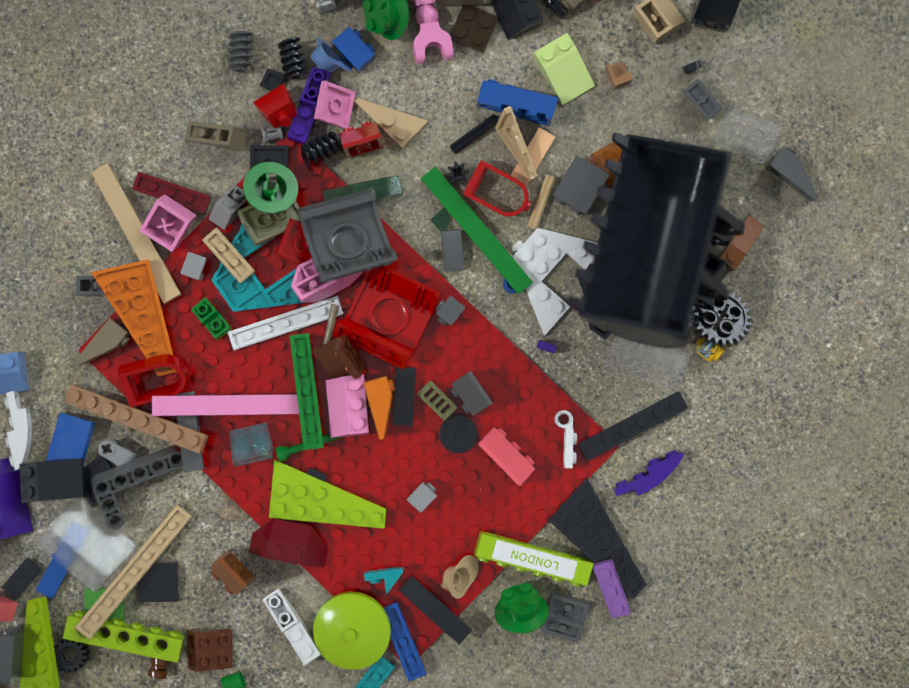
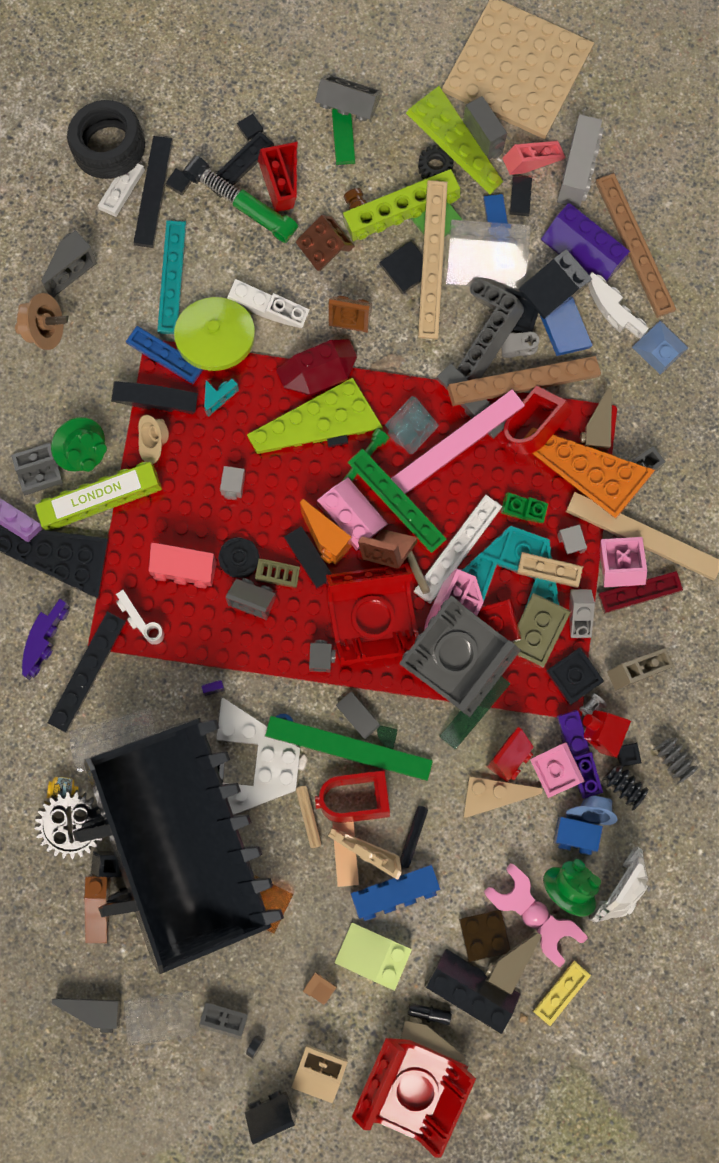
camera: 140 degrees right, 10 degrees down
green piece [243,162,298,214] -> none
black piece [301,131,344,168] -> none
black gear [446,161,469,186] -> none
dark grey brick [553,155,610,216] -> none

